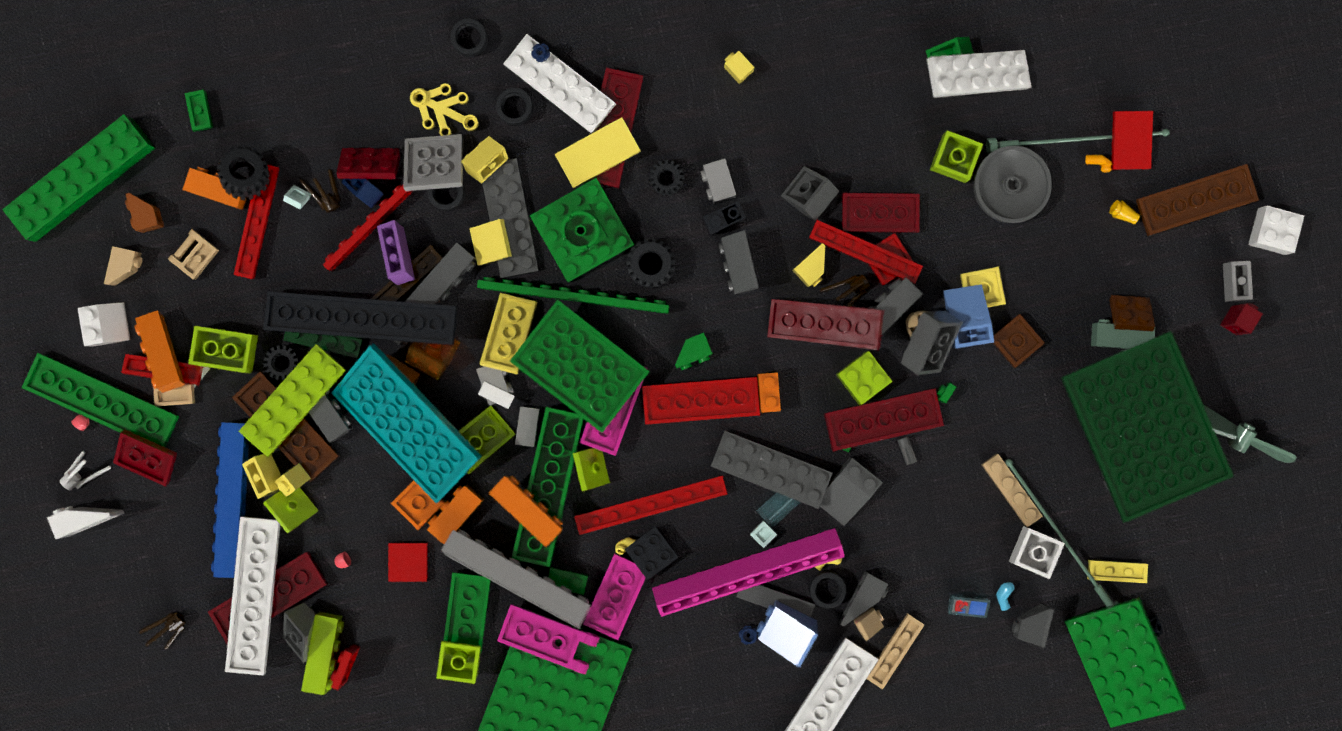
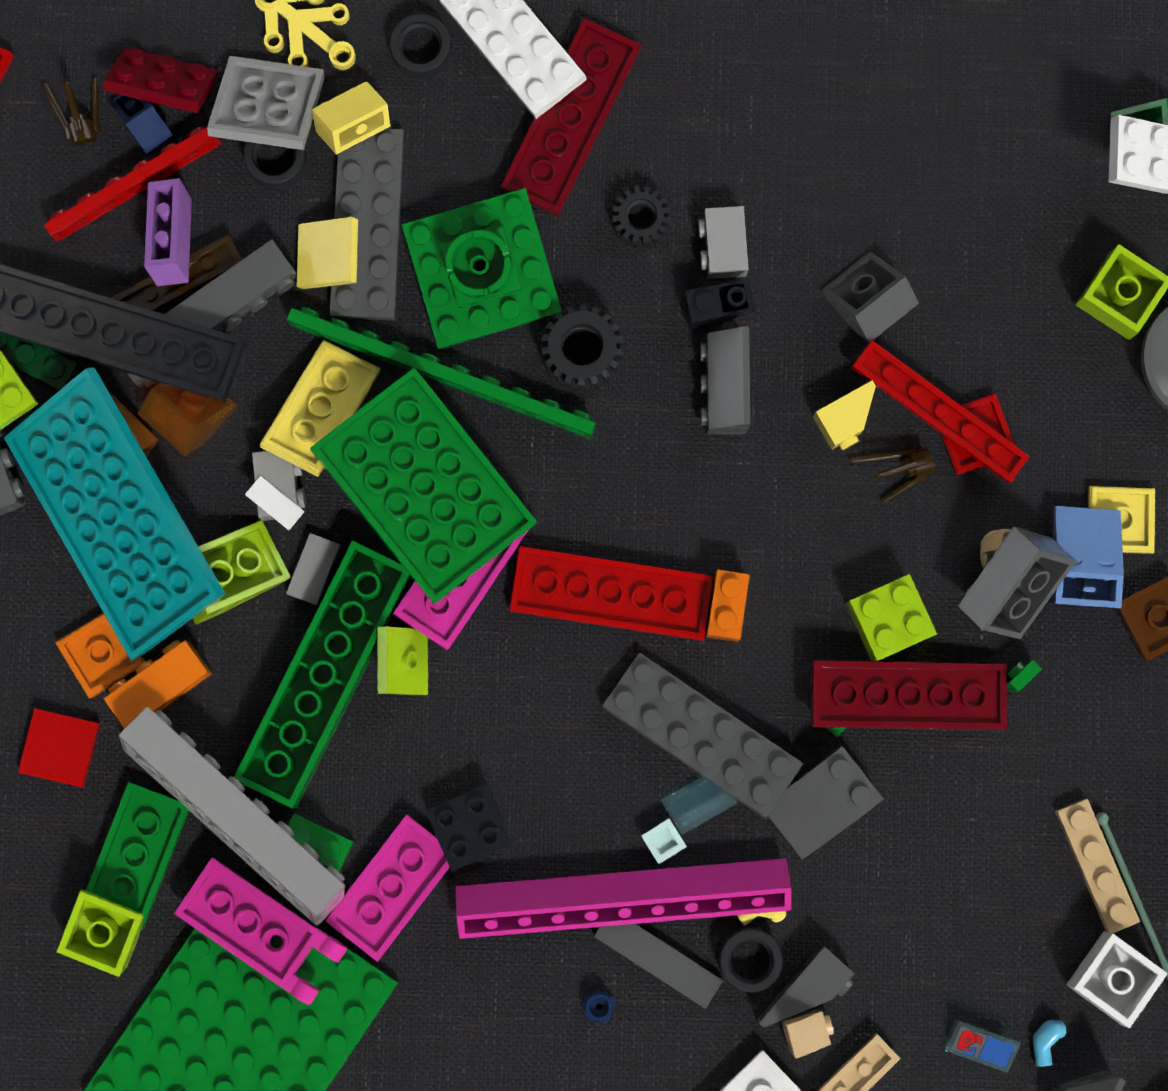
camera: 10 degrees right, 5 degrees down
light aqua plate [283,185,311,209] -> none
orange brick [489,475,563,547] -> none
light yellow tile [555,117,641,189] -> none
red plate [574,475,727,535] -> none
light yellow arm [615,537,636,555] -> none
green slope [675,333,712,370] -> none
light yellow brick [724,51,754,84] -> none
slope [756,600,818,667] -> none
dark red plate [767,299,884,350] -> none
dark red plate [842,193,920,233] -> none
dark grey brick [867,278,922,335] -> none
dark grey piece [897,436,917,465] -> none

